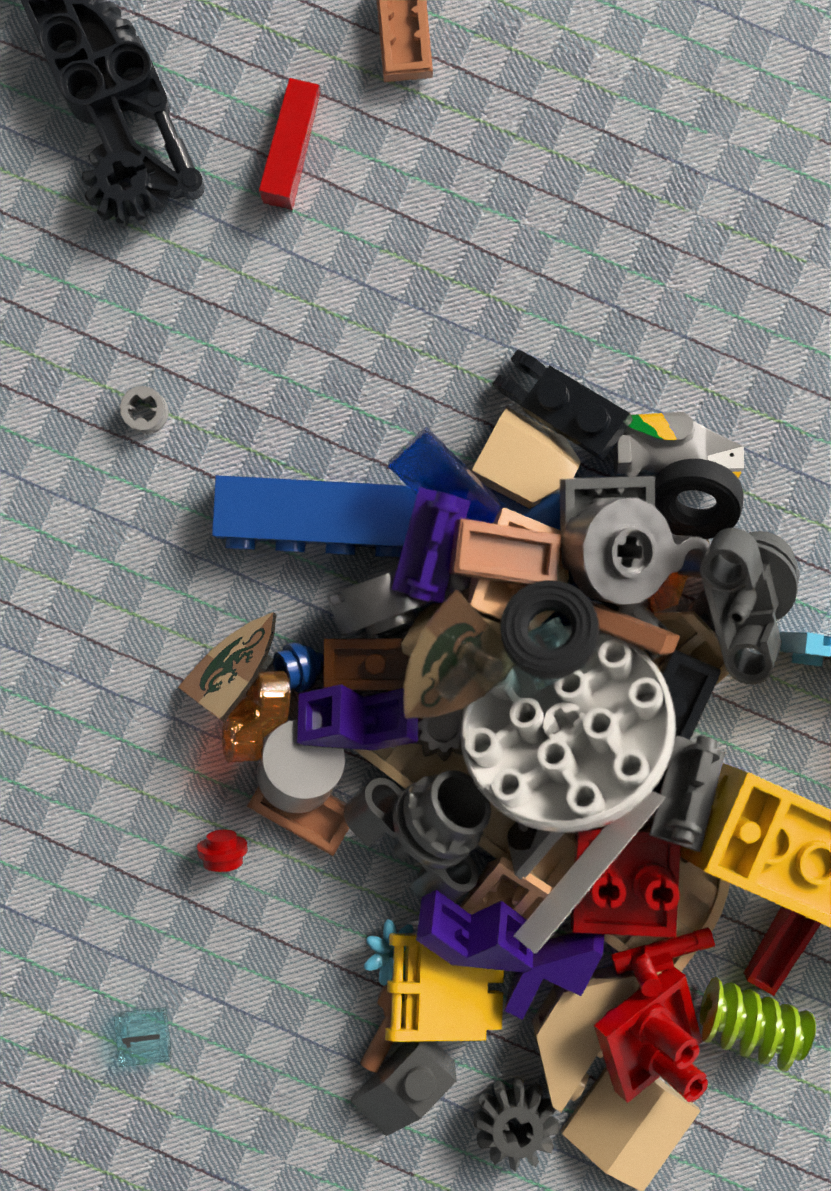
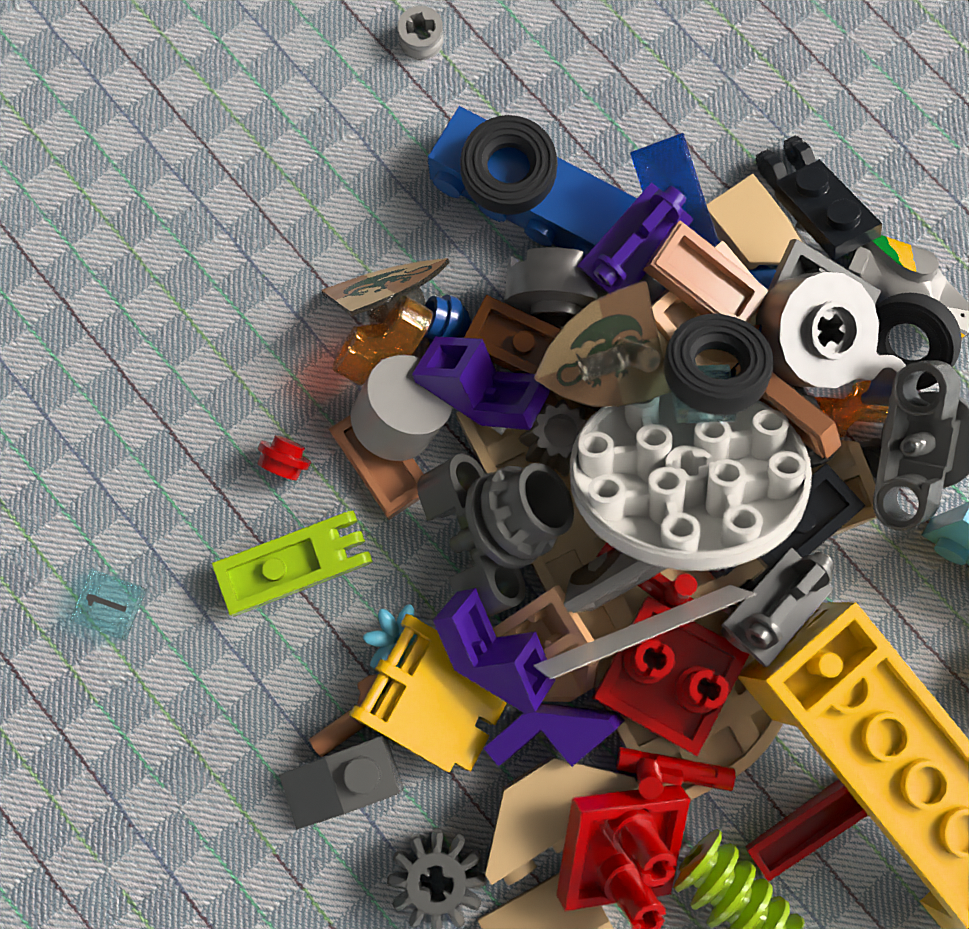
camera: 25 degrees right, 10 degrees down
none -> lime hinge [212,511,373,617]
none -> black tyre [460,115,558,215]

